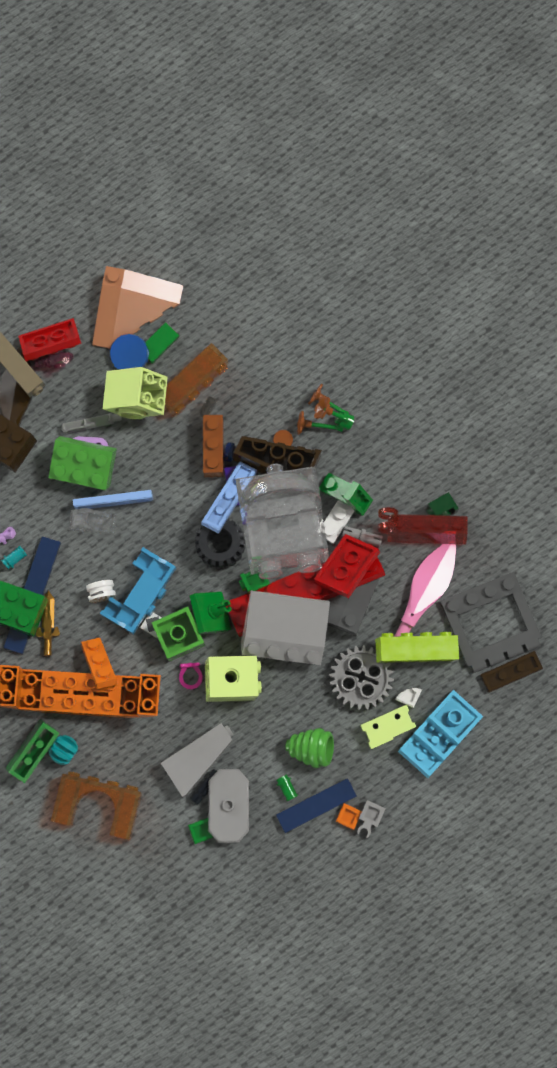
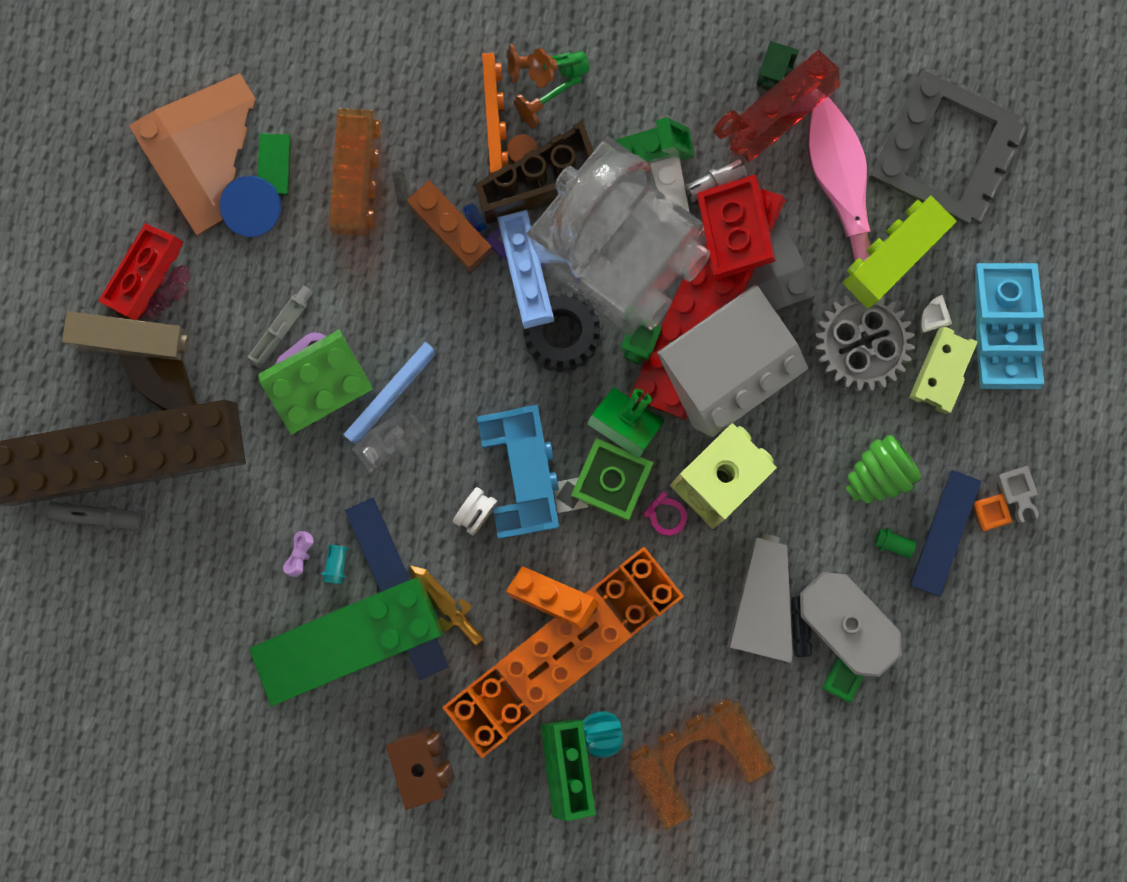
camera: 50 degrees left, 5 degrees up
yellowish green brick [103,367,168,419] -> none
dark brown tile [480,651,543,693] -> none
none -> orange plate [482,53,509,174]

